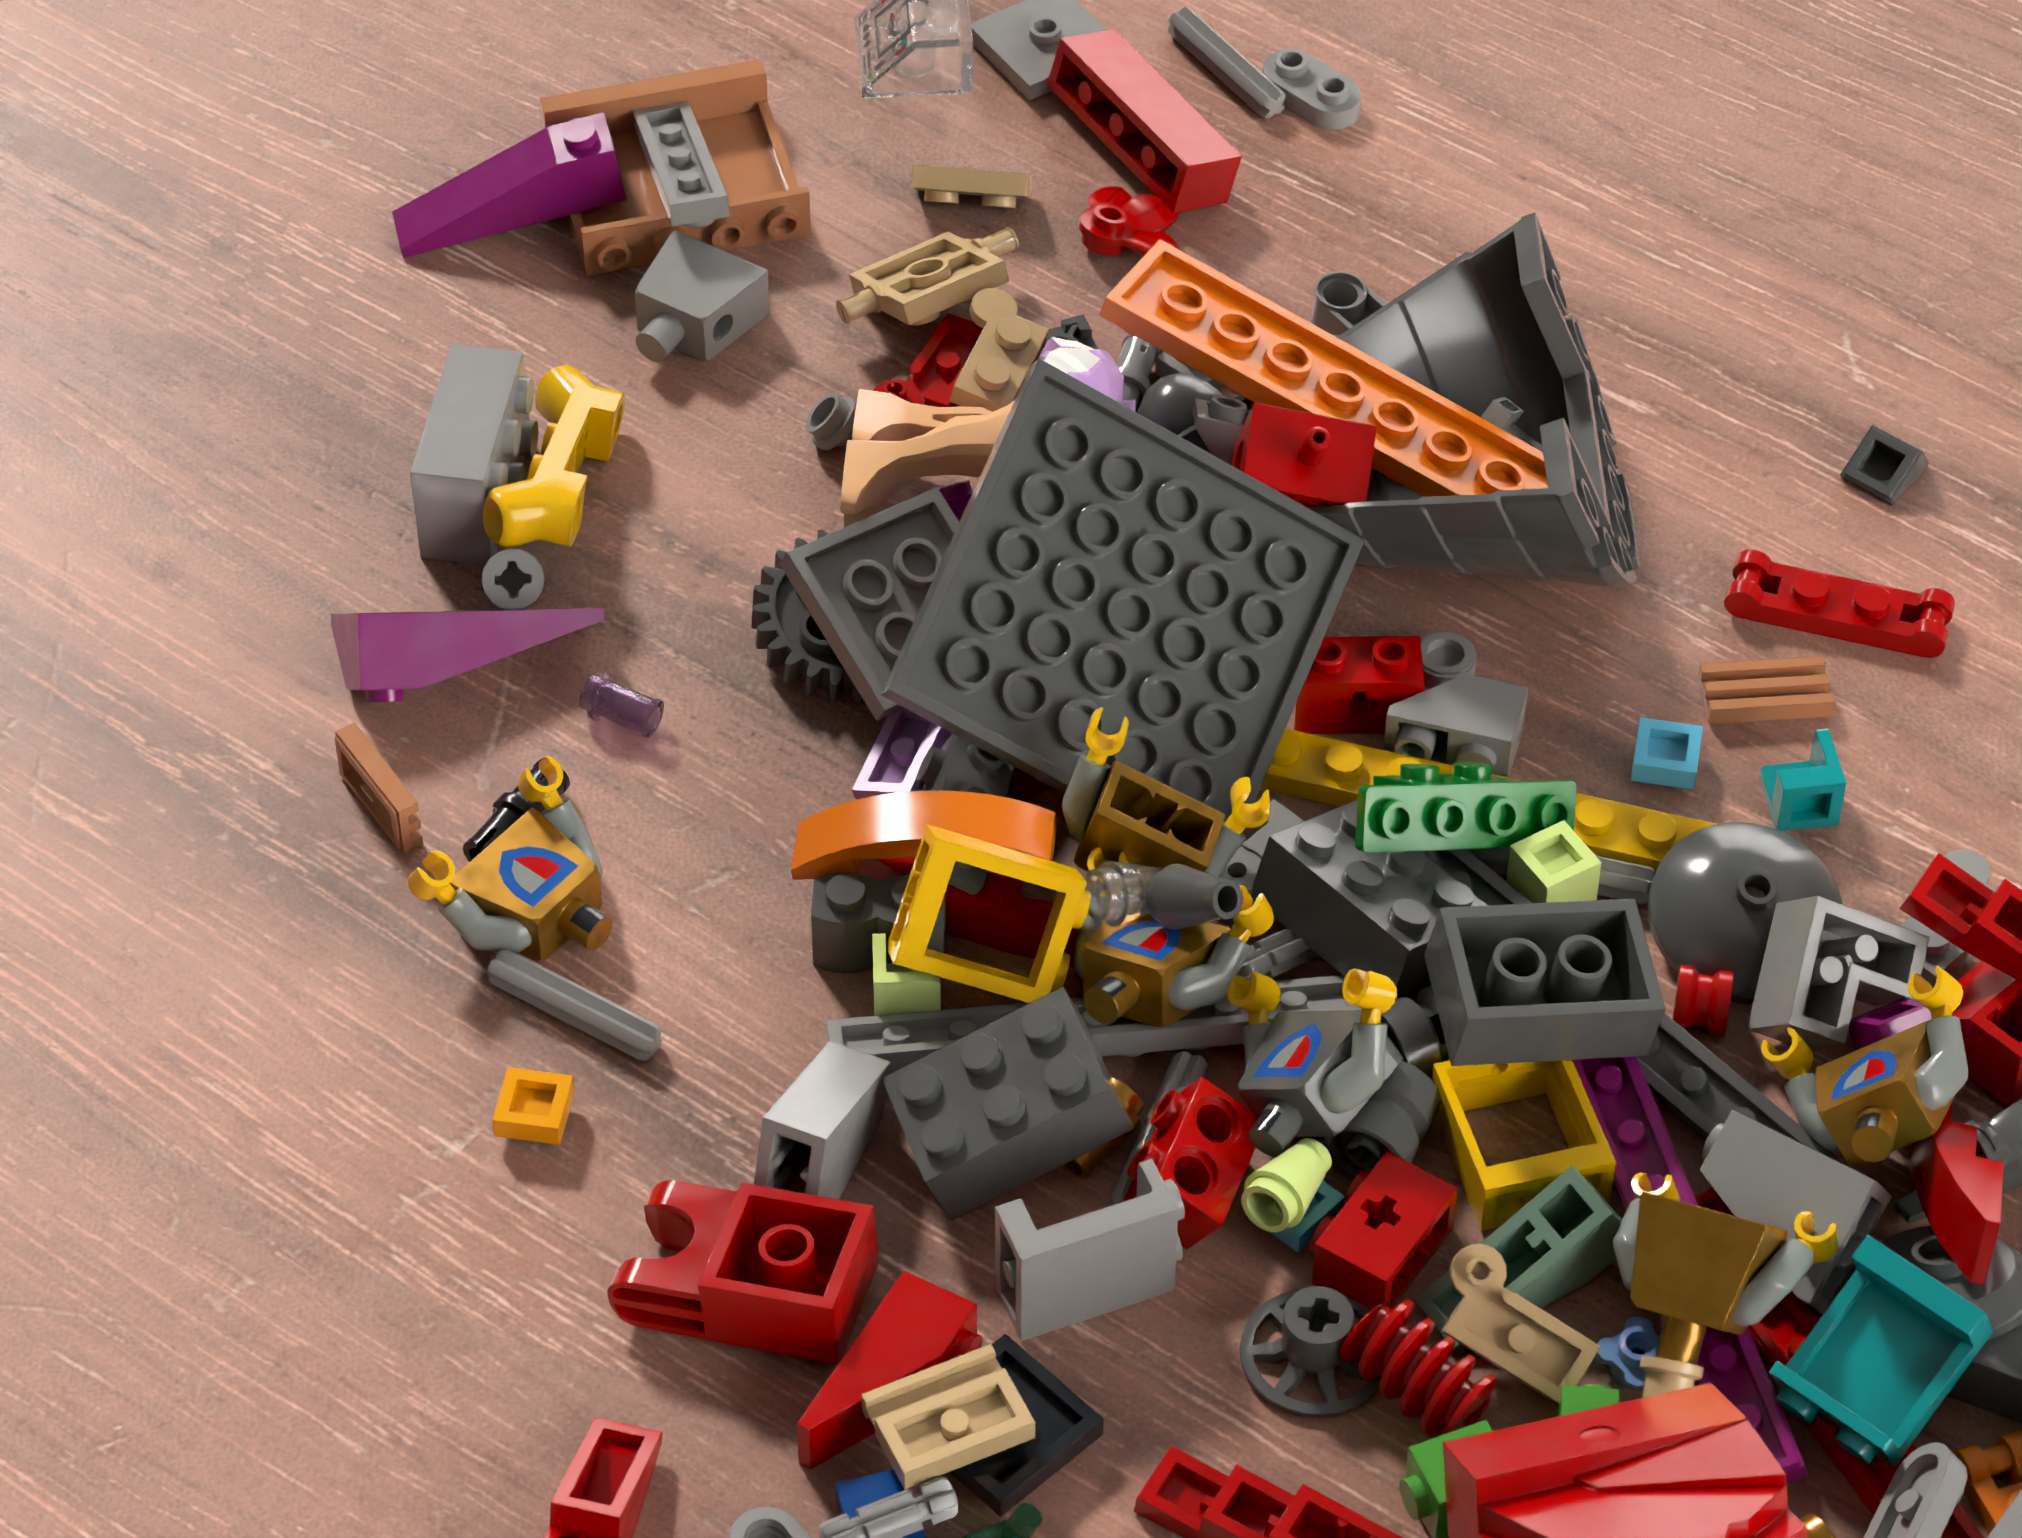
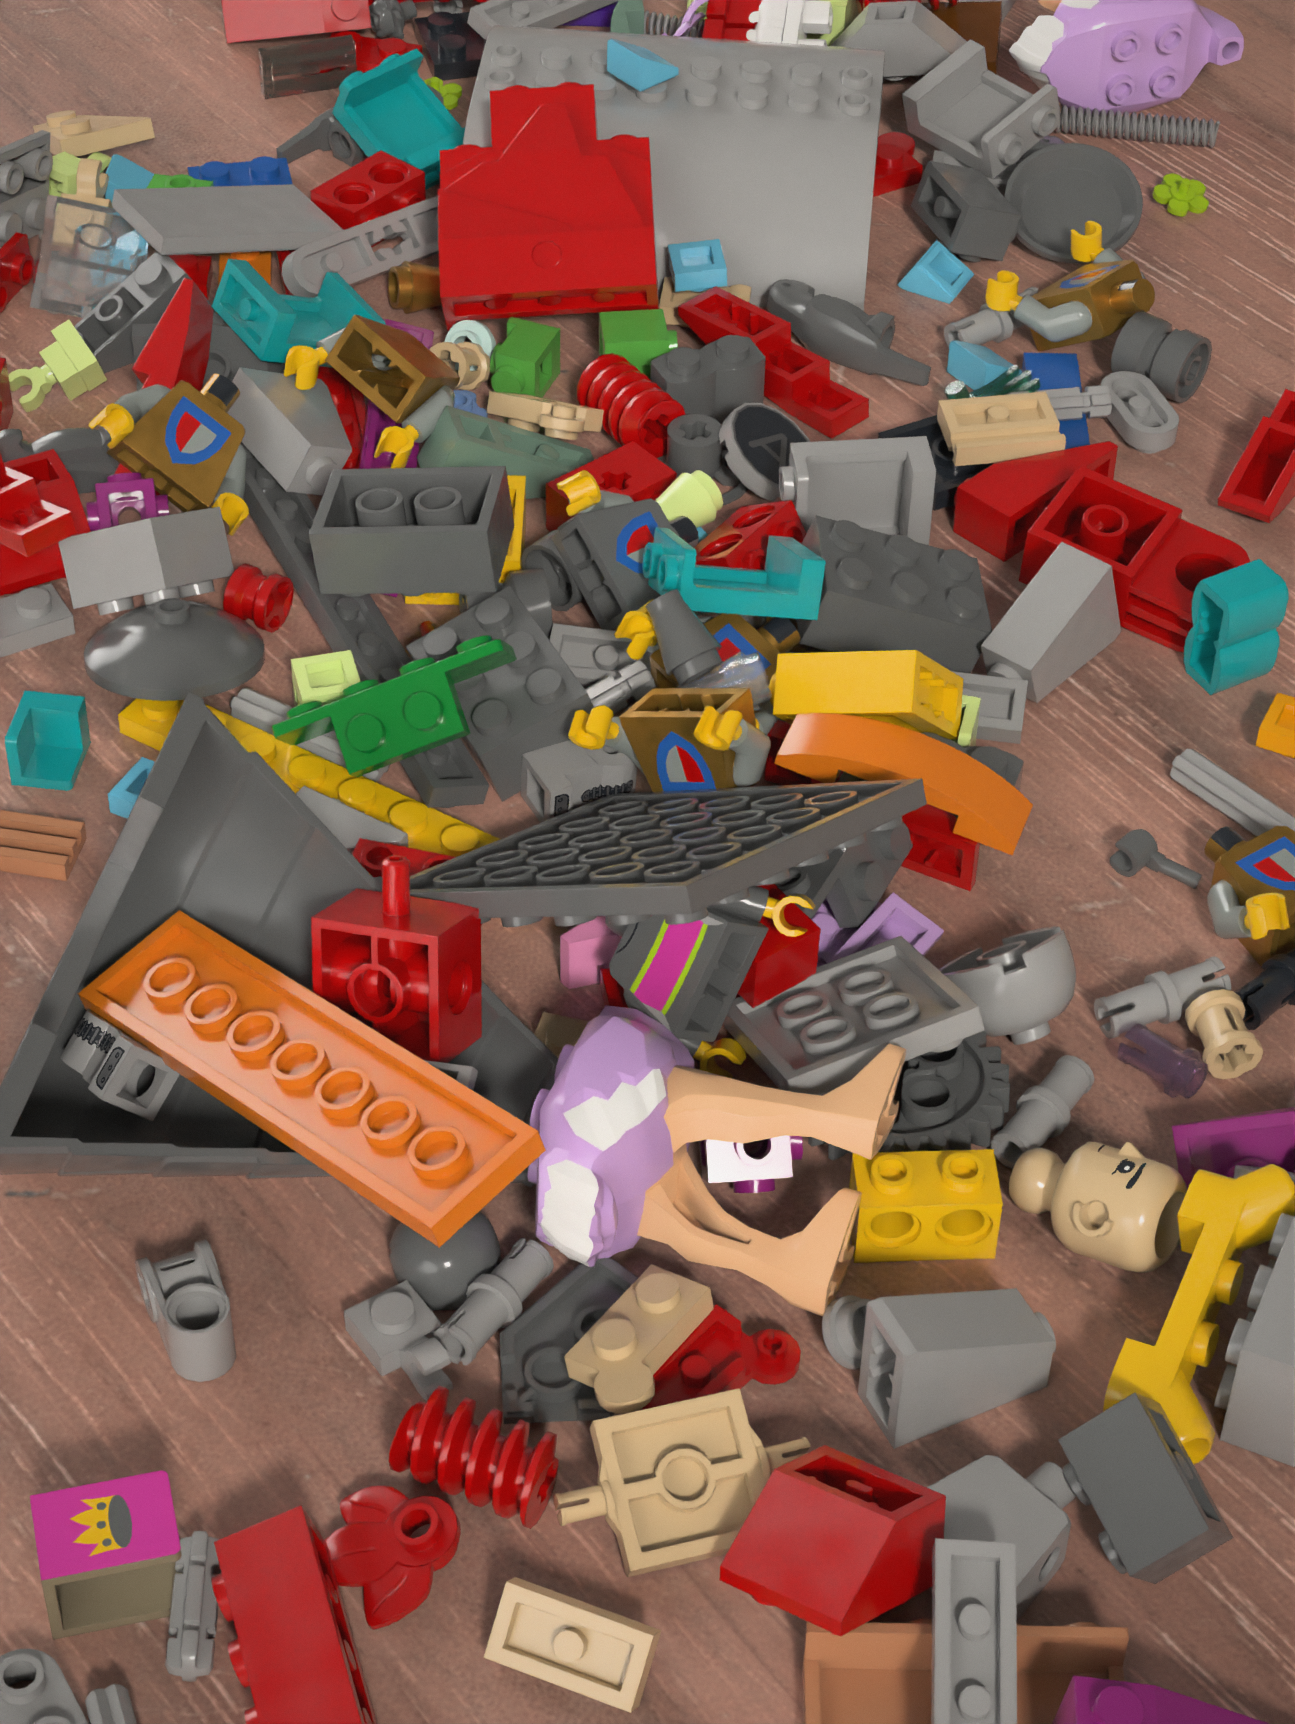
camera: 165 degrees left, 5 degrees down
none -> piece [30,1470,182,1640]
none -> light grey axle [165,1531,221,1682]
none -> red piece [388,1385,559,1529]
none -> teal panel [642,527,826,620]
none -> dark grey brick [650,335,766,424]
none -> tile [719,403,810,502]
none -> red slope [719,1445,946,1637]
none -> yellow brick [849,1149,1003,1263]
none -> light grey slope [858,1288,1056,1449]
none -> light grey cylinder [940,926,1076,1045]
none -> light grey pin [991,1055,1095,1169]
none -> tan piece [1009,1142,1188,1273]
none -> dark grey brick [1058,1392,1233,1584]
none -> light grey pin [1094,956,1231,1039]
none -> dark grey hand [1109,829,1202,889]
none -> teal brick [1184,559,1289,696]
none -> tan bush [1185,989,1263,1079]

